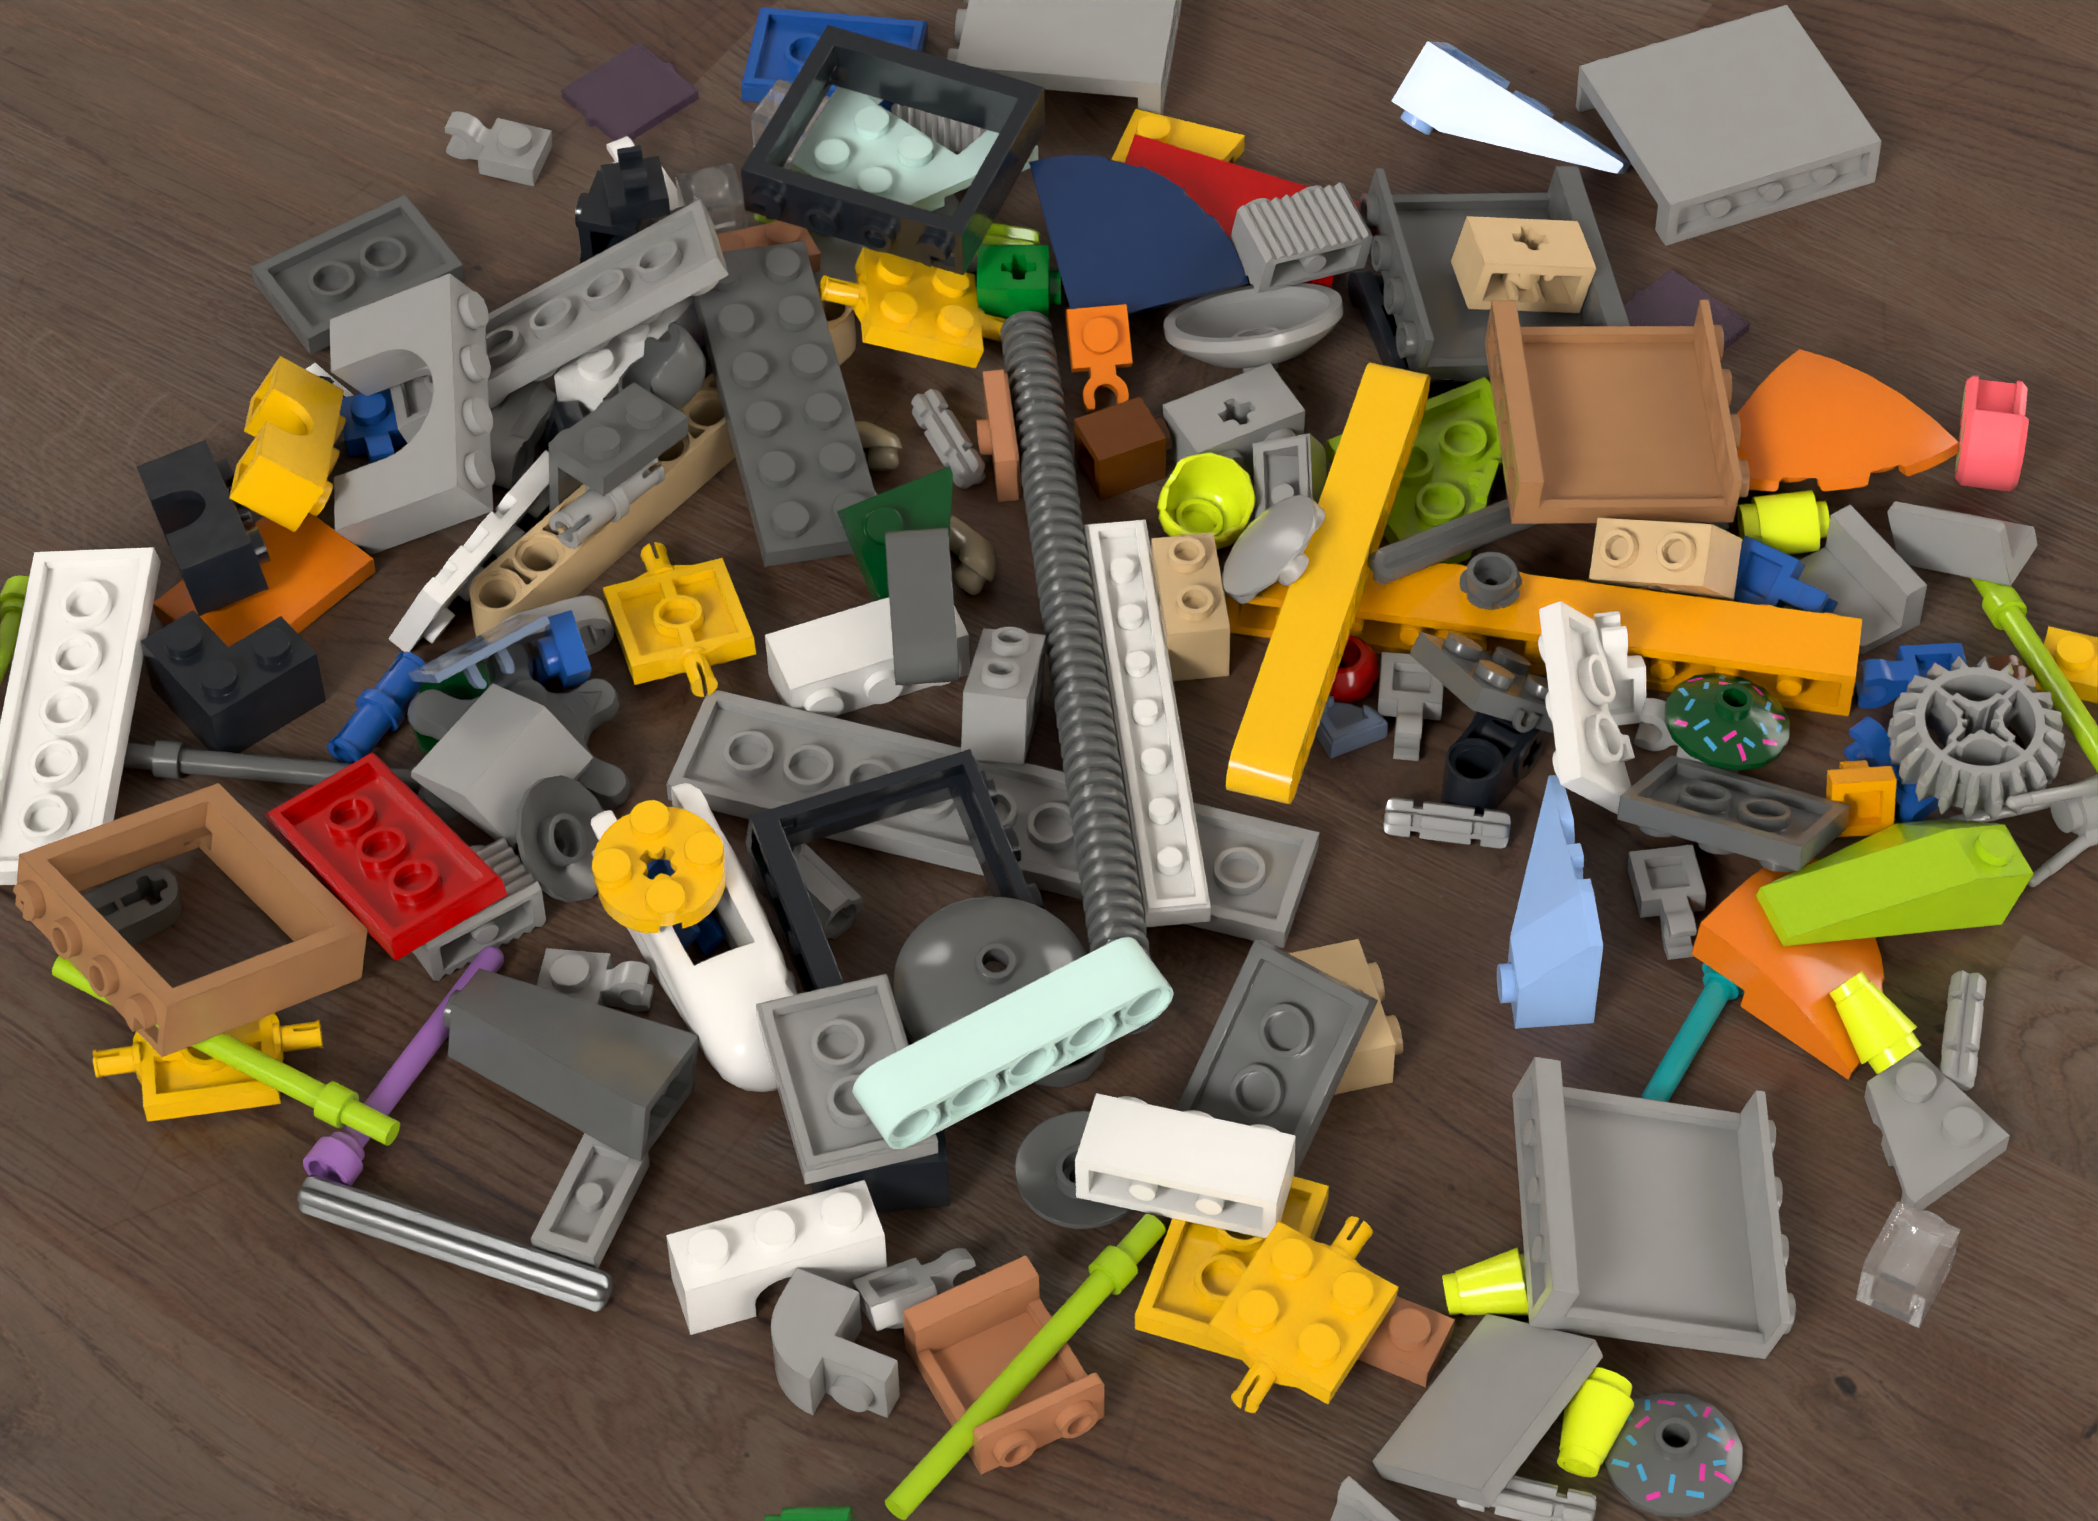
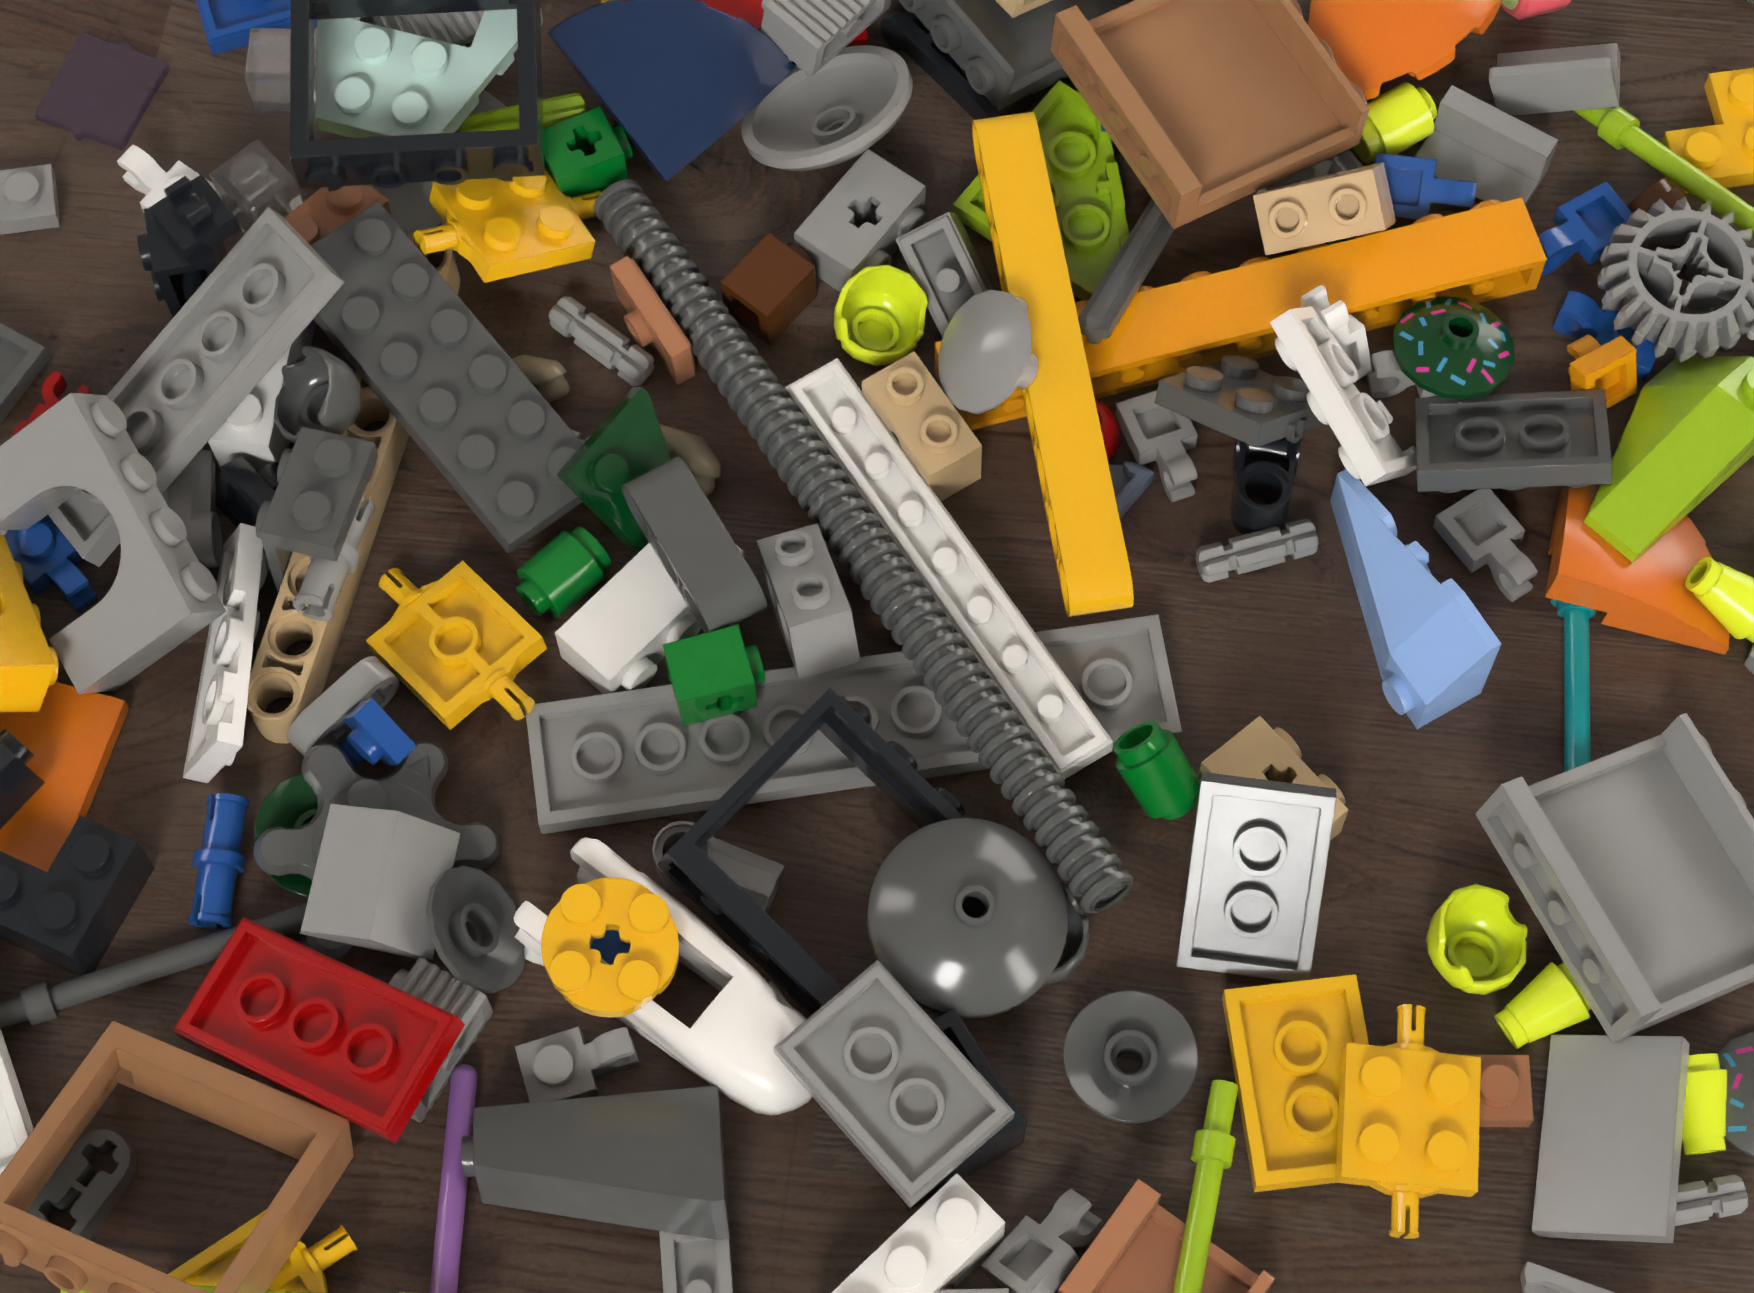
camera: 25 degrees left, 15 degrees up
sand blue piece [408,615,550,689] -> none
light aqua beam [852,937,1174,1149] -> none
orange plate [1066,304,1133,413] -> none
white brick [1075,1093,1296,1238] -> none
dark grey plate [1459,552,1522,610] -> none
none -> green brick [516,526,611,618]
none -> green brick [662,625,766,727]
none -> green brick [1113,721,1201,820]
none -> neon yellow hair [1426,884,1528,995]

